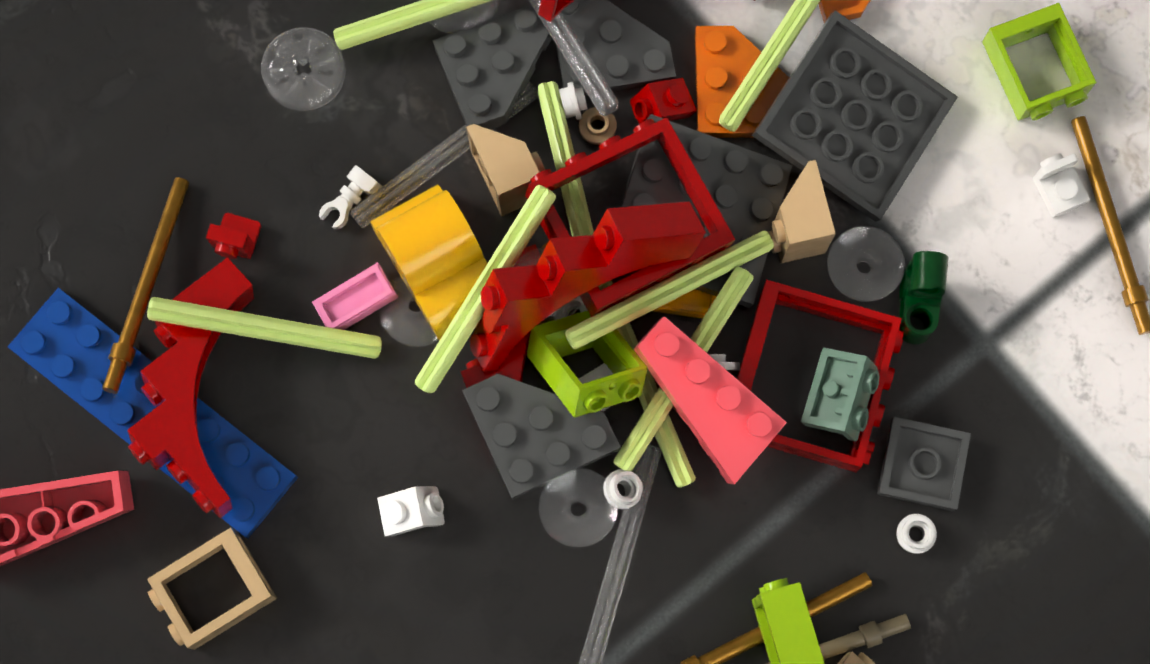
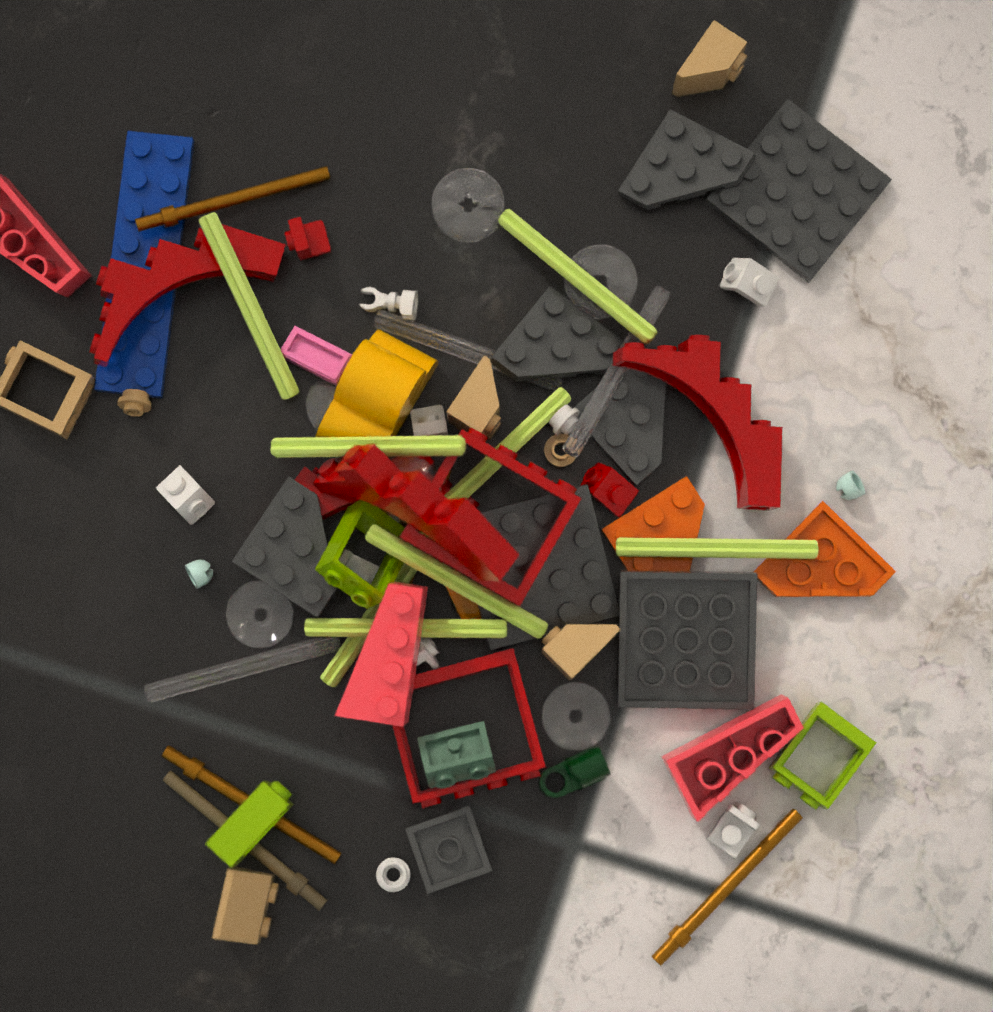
camera: 60 degrees right, 5 degrees up
white plate [603,469,643,509] -> none
none -> tan plate [117,389,152,417]
none -> light aqua hinge [185,559,213,589]
none -> white bracket [410,405,448,436]
none -> coral wedge [661,694,804,822]

